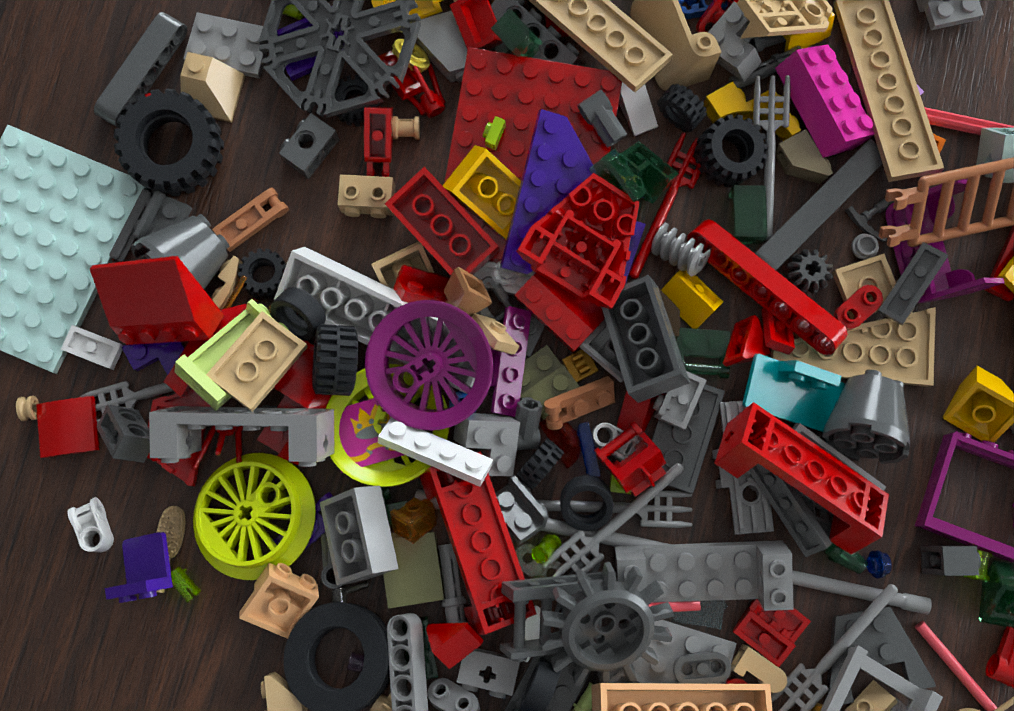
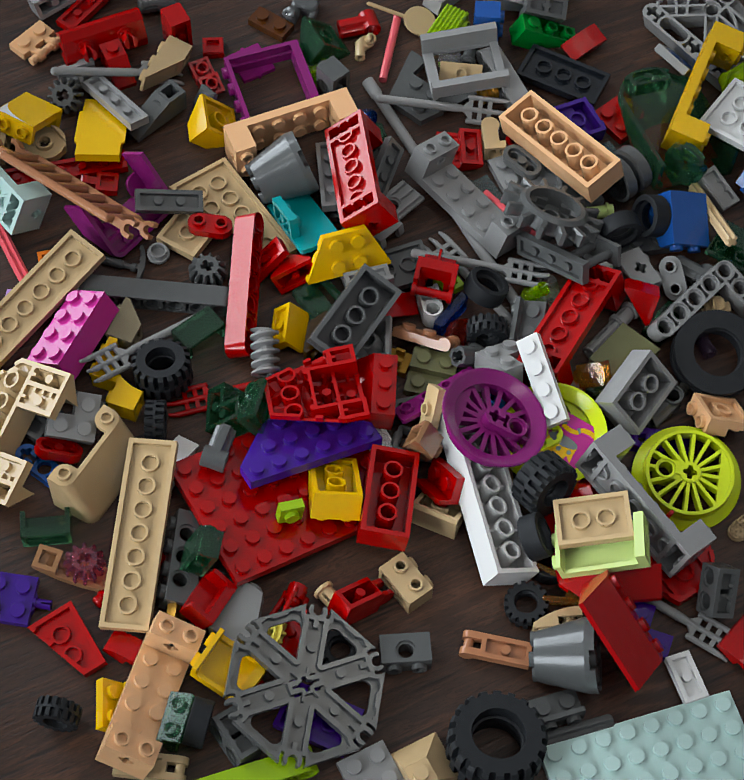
camera: 130 degrees left, 20 degrees down
none -> red plate [80,171,120,196]
none -> light nougat plate [223,87,358,178]
none -> yellow wing [305,224,391,285]
none -> tan arm [355,33,377,61]

